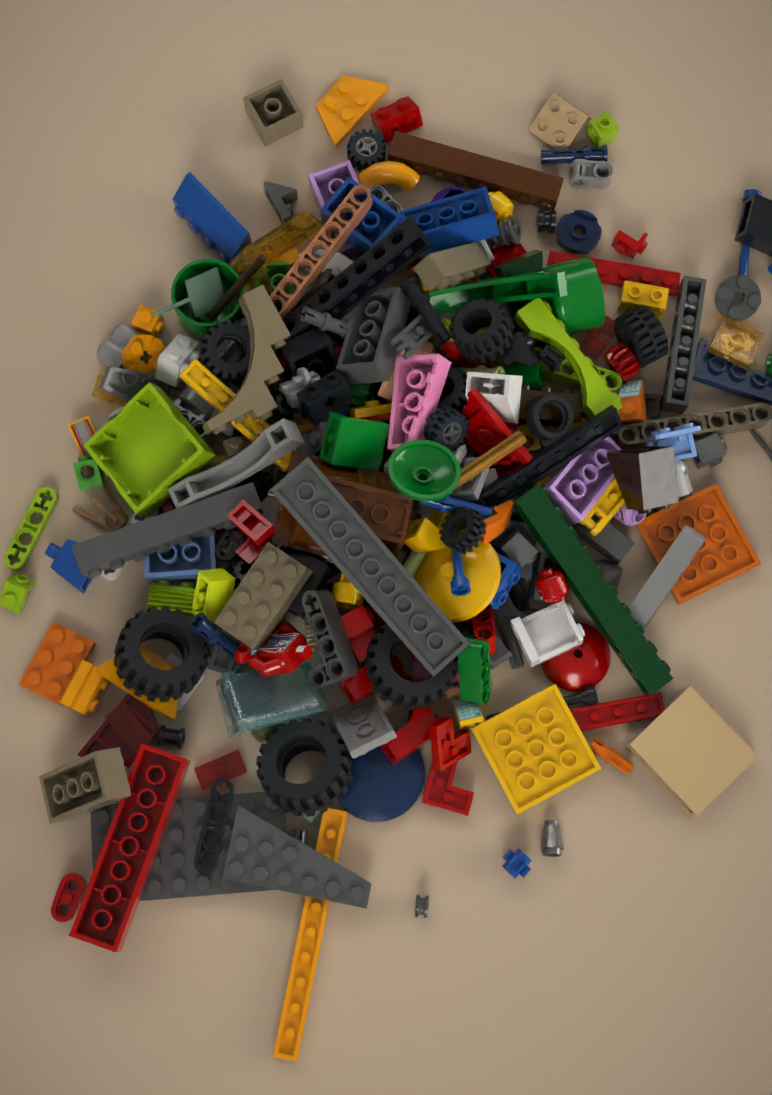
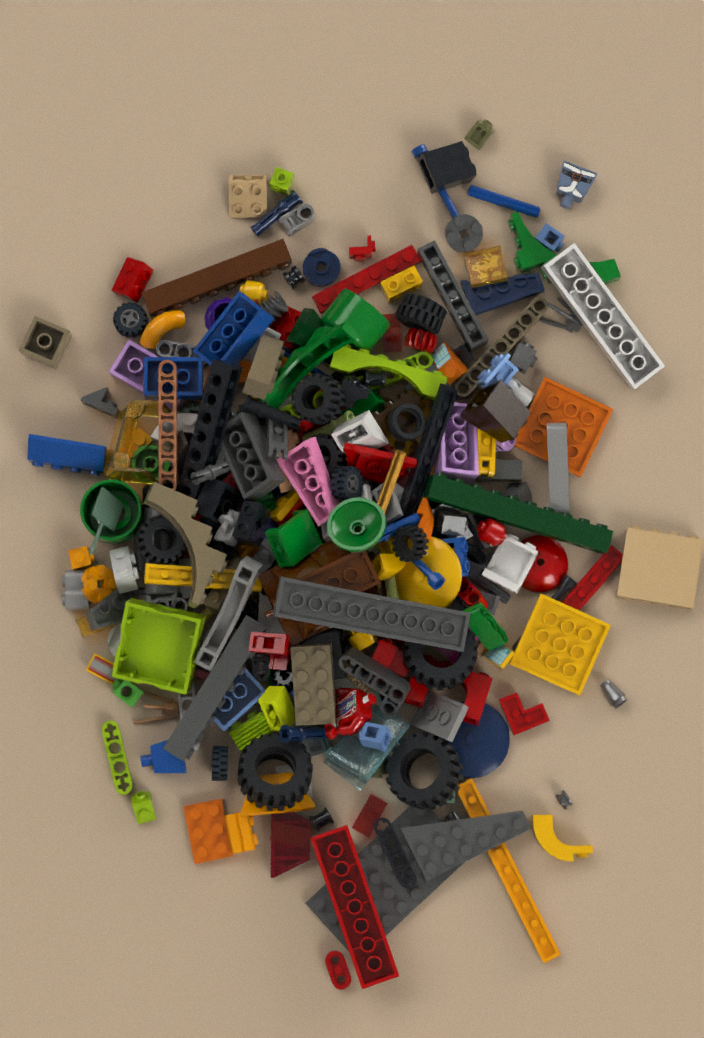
camera: 35 degrees left, 5 degrees up
dark tan brick [39,747,131,824] -> none
dark brown bar [207,254,267,321] -> none
light orange wing [316,75,389,148] -> none
red plate [429,716,472,771] -> none
blue gear [502,848,531,879] -> none
orange axle [589,737,634,775] -> none
none -> black wheel [212,746,228,781]
none -> medium blue brick [359,722,391,753]
none -> yellow arch [532,815,593,862]

